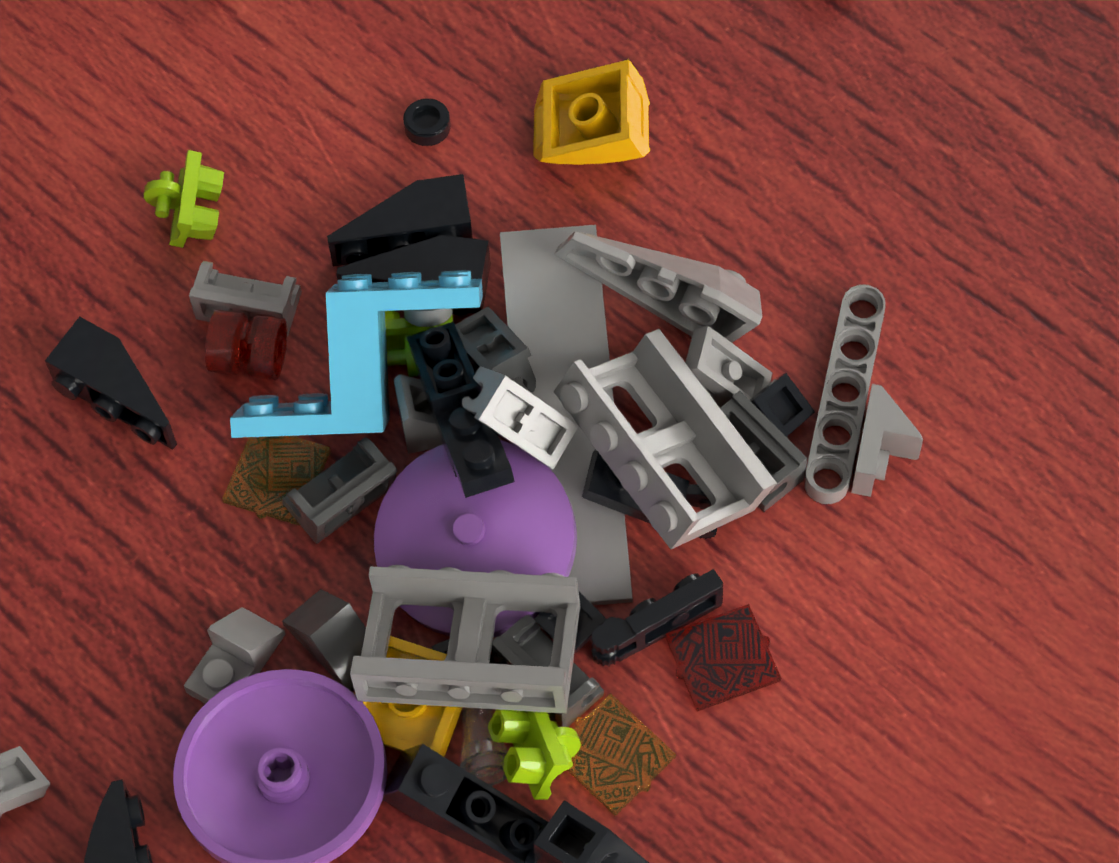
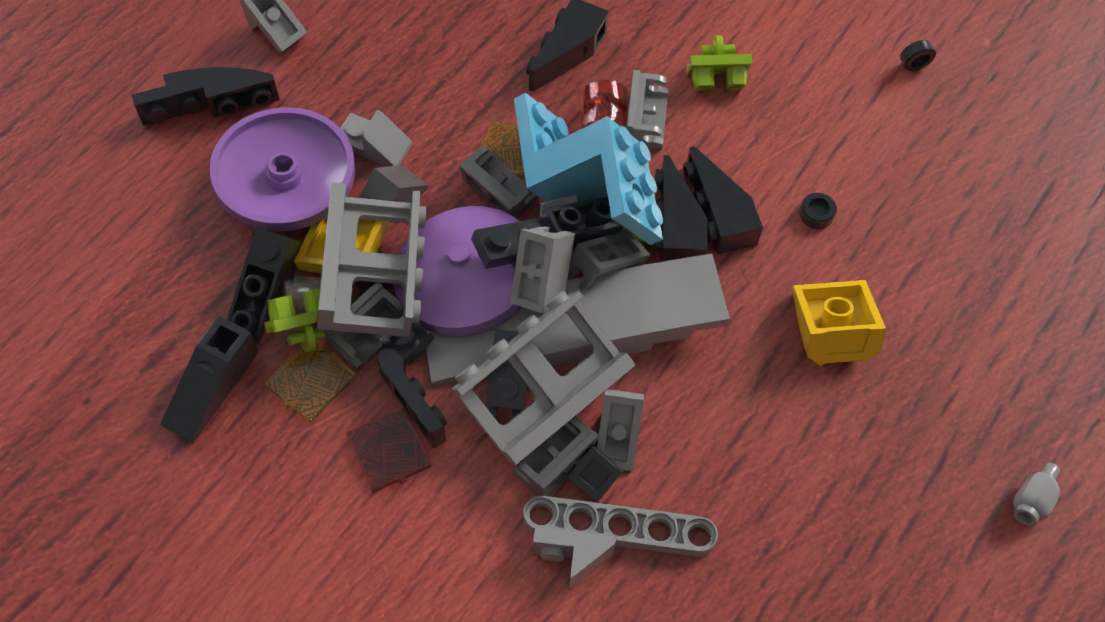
camera: 80 degrees right, 0 degrees up
light grey wedge [554,231,763,343] -> none

